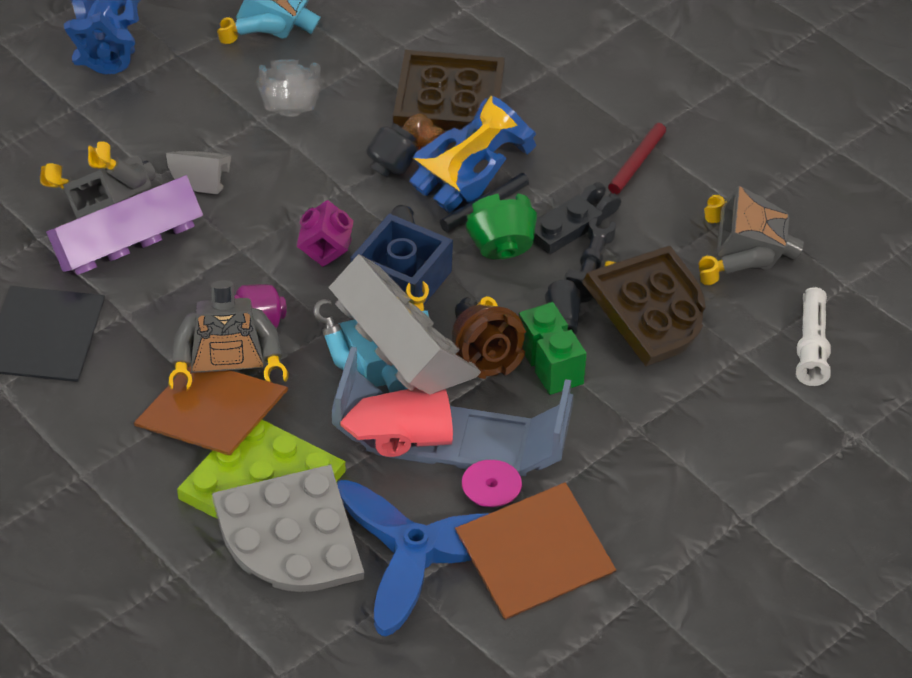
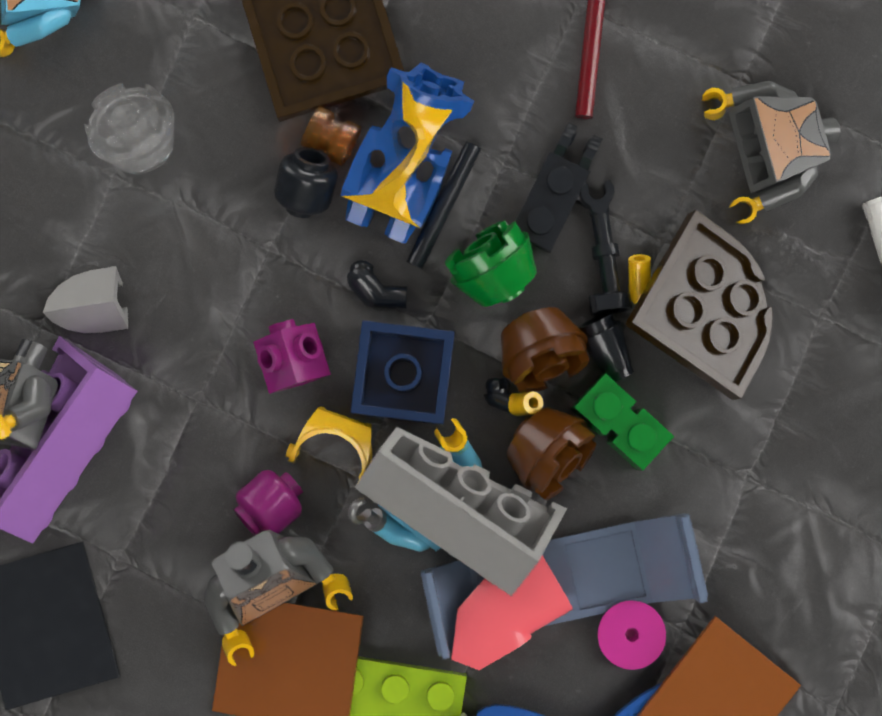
camera: 20 degrees left, 40 degrees up
none -> yellow helmet [285,406,372,482]
none -> reddish brown cone [501,307,590,393]

